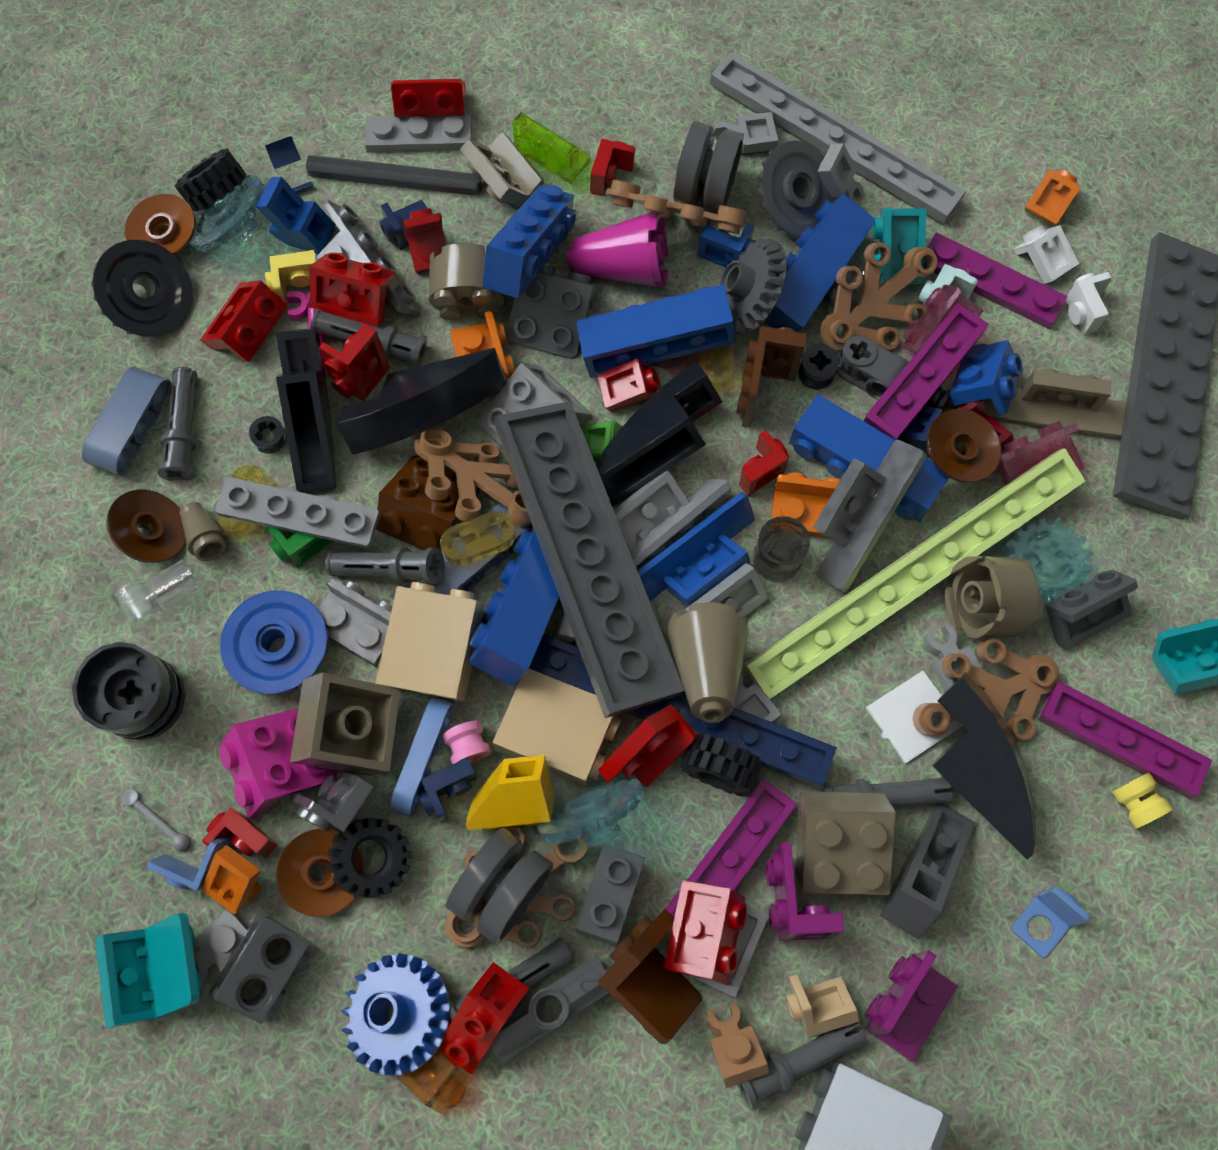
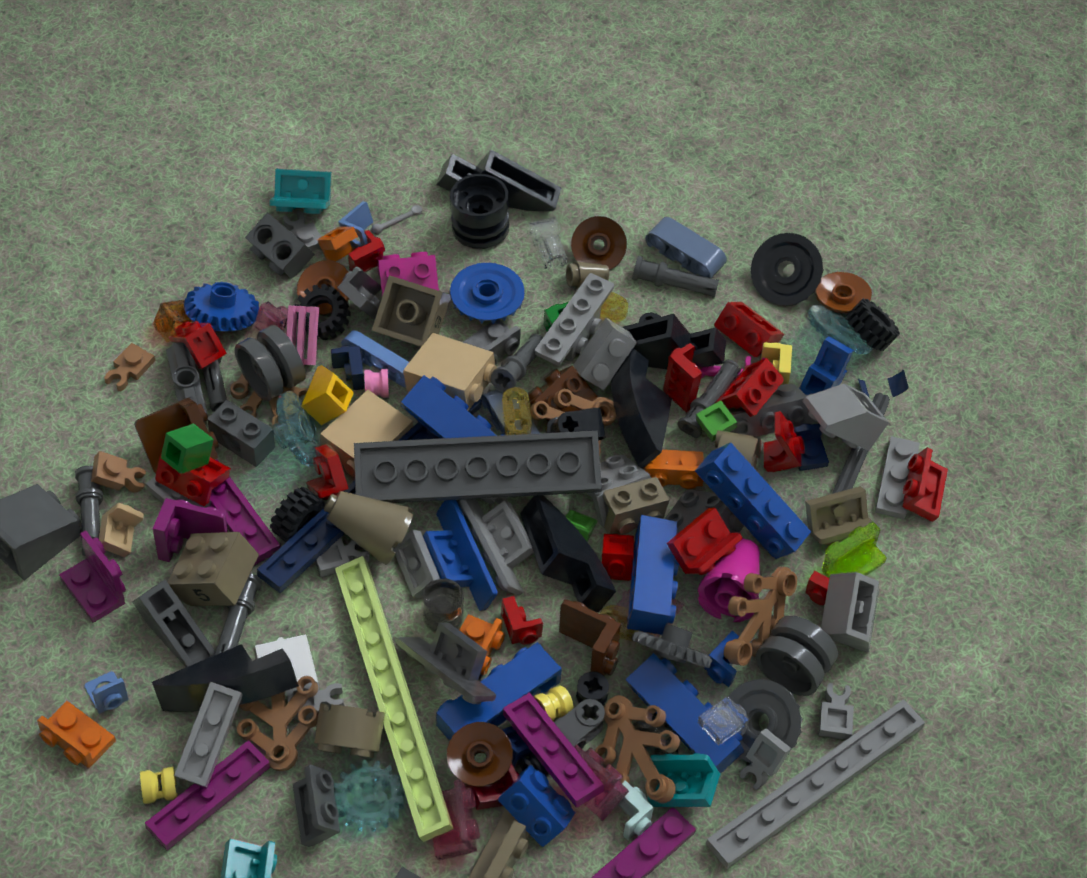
camera: 105 degrees right, 15 degrees down
none -> orange bracket [37,701,116,769]
none -> medium nougat plate [104,343,156,391]
none -> green brick [161,423,214,474]
none -> light grey plate [174,682,243,788]
none -> clear pink tile [255,301,288,332]
none -> bright pink tile [286,305,319,365]
none -> black slope [436,150,562,211]
none -> light yellow wheel [533,685,574,722]
none -> black piece [545,408,606,441]
none -> light grey brick [574,318,637,390]
none -> dark tan bracket [602,477,670,534]
none -> red bracket [667,508,743,575]
none -> bright green tile [696,400,737,442]
none -> clear bracket [697,696,750,746]
none -> light grey slope [802,384,889,451]
none -> light grey slope [821,572,879,652]

